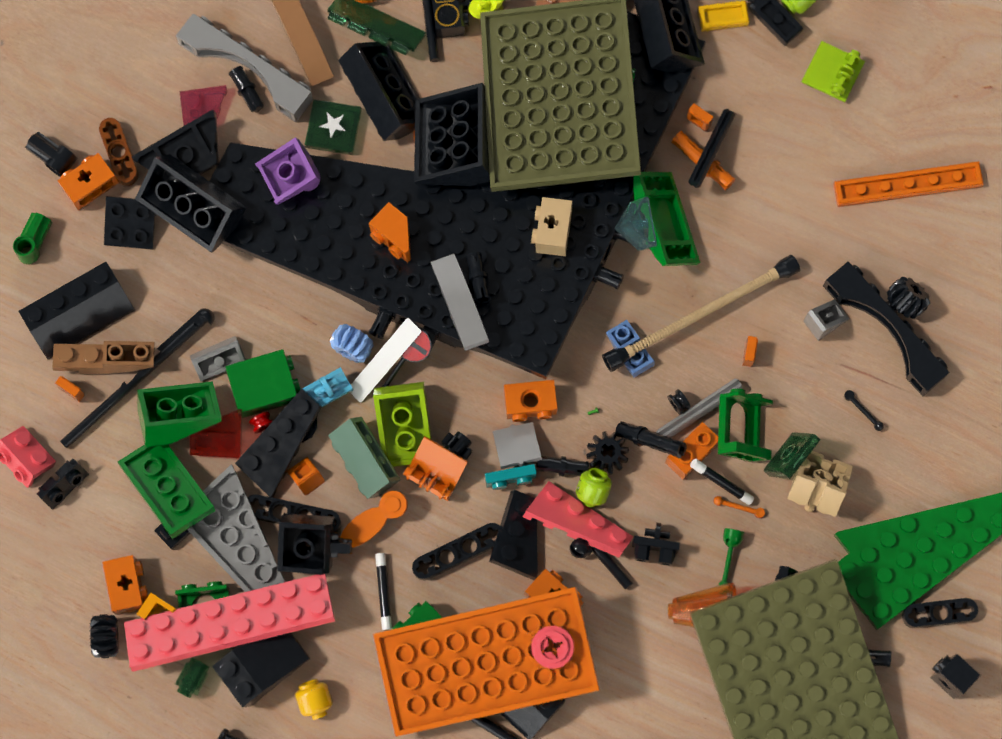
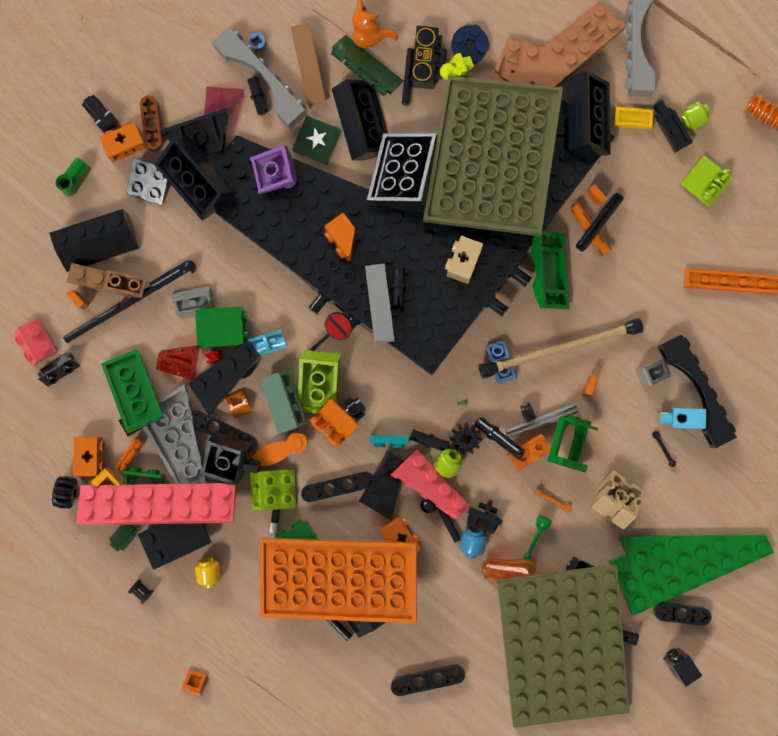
camera: 15 degrees right, 10 degrees up
green slope [137,381,222,447] -> none
light blue gear [330,324,374,363] -> none
white sticker [350,318,421,403] -> none
light grey piece [493,422,542,469] -> none
orange brick [504,380,557,422] -> none
coral gear [532,626,574,669] -> none
clear light blue slope [614,197,657,251] -> none
black bar [690,459,754,505] -> none
clear green tile [763,432,821,479] -> none
black gear [887,276,930,319] -> none
none -> orange axle [115,437,144,473]
none -> medium blue bush [248,33,266,52]
none -> lime bracket [250,469,296,511]
none -> dark azure head [460,528,487,558]
none -> medium azure torso [660,408,706,429]

